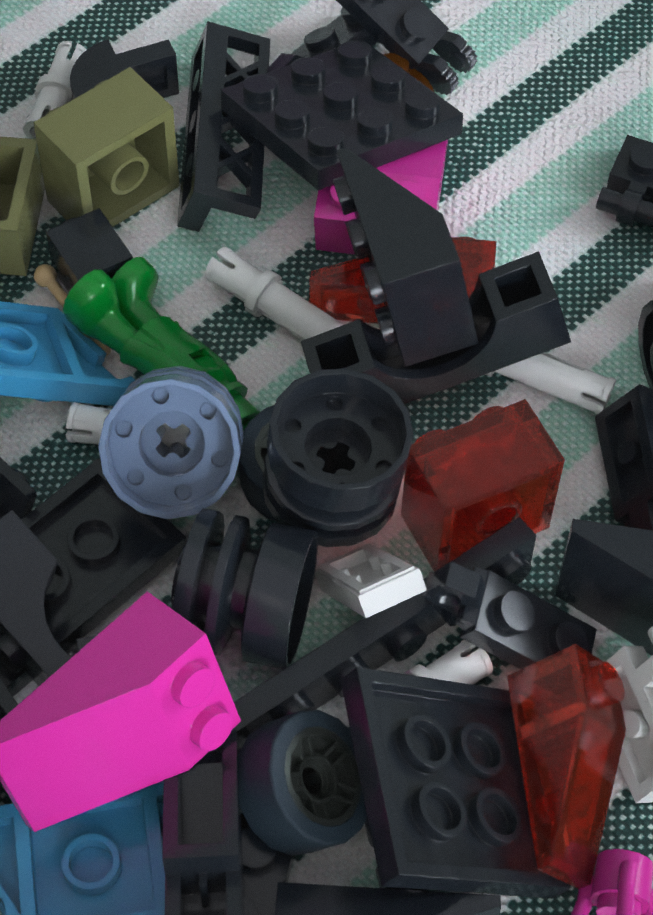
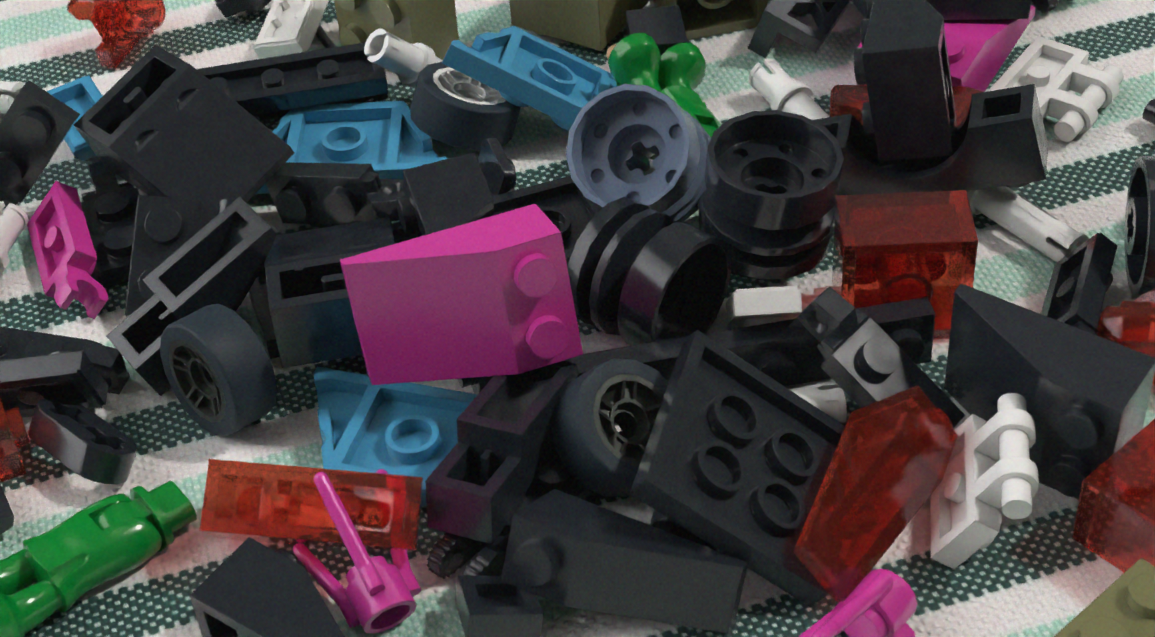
camera: 30 degrees right, 15 degrees down
none -> white plate [988,36,1124,142]

